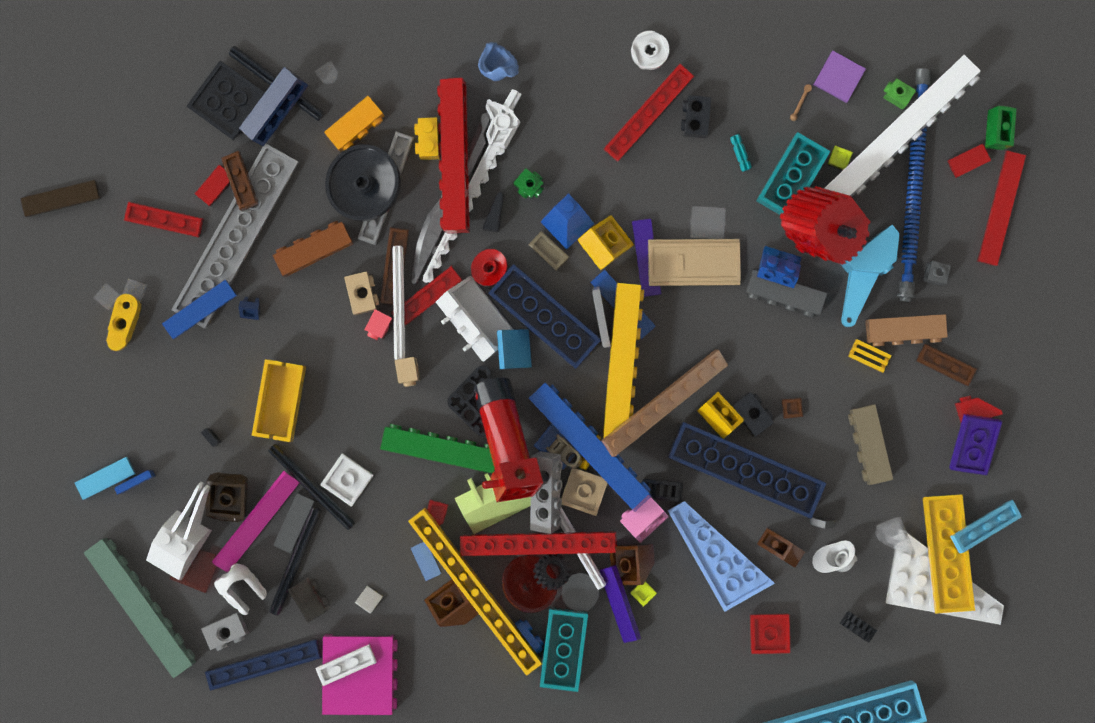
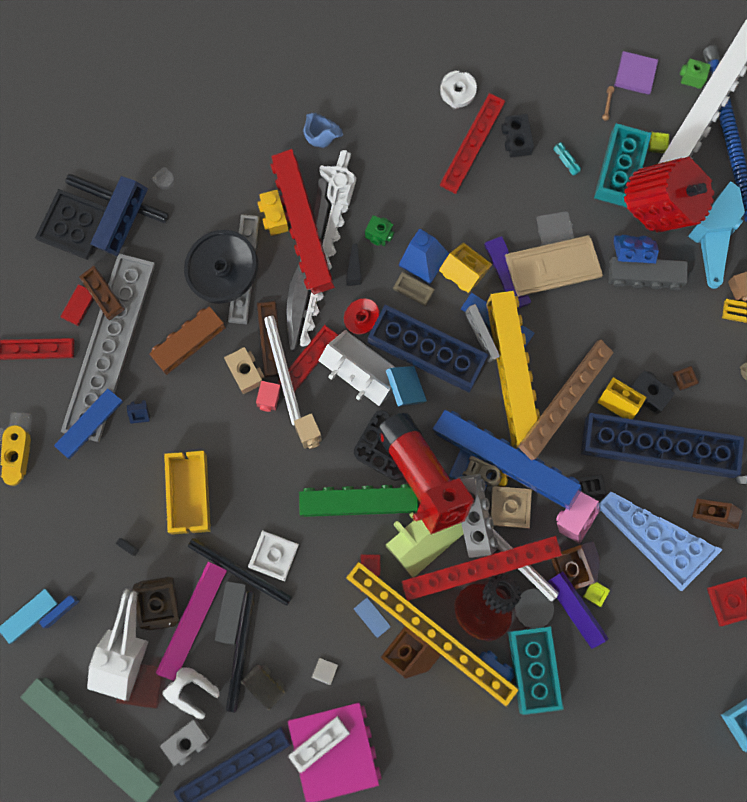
camera: 20 degrees left, 10 degrees down
light orange brick [324,96,384,152] -> none

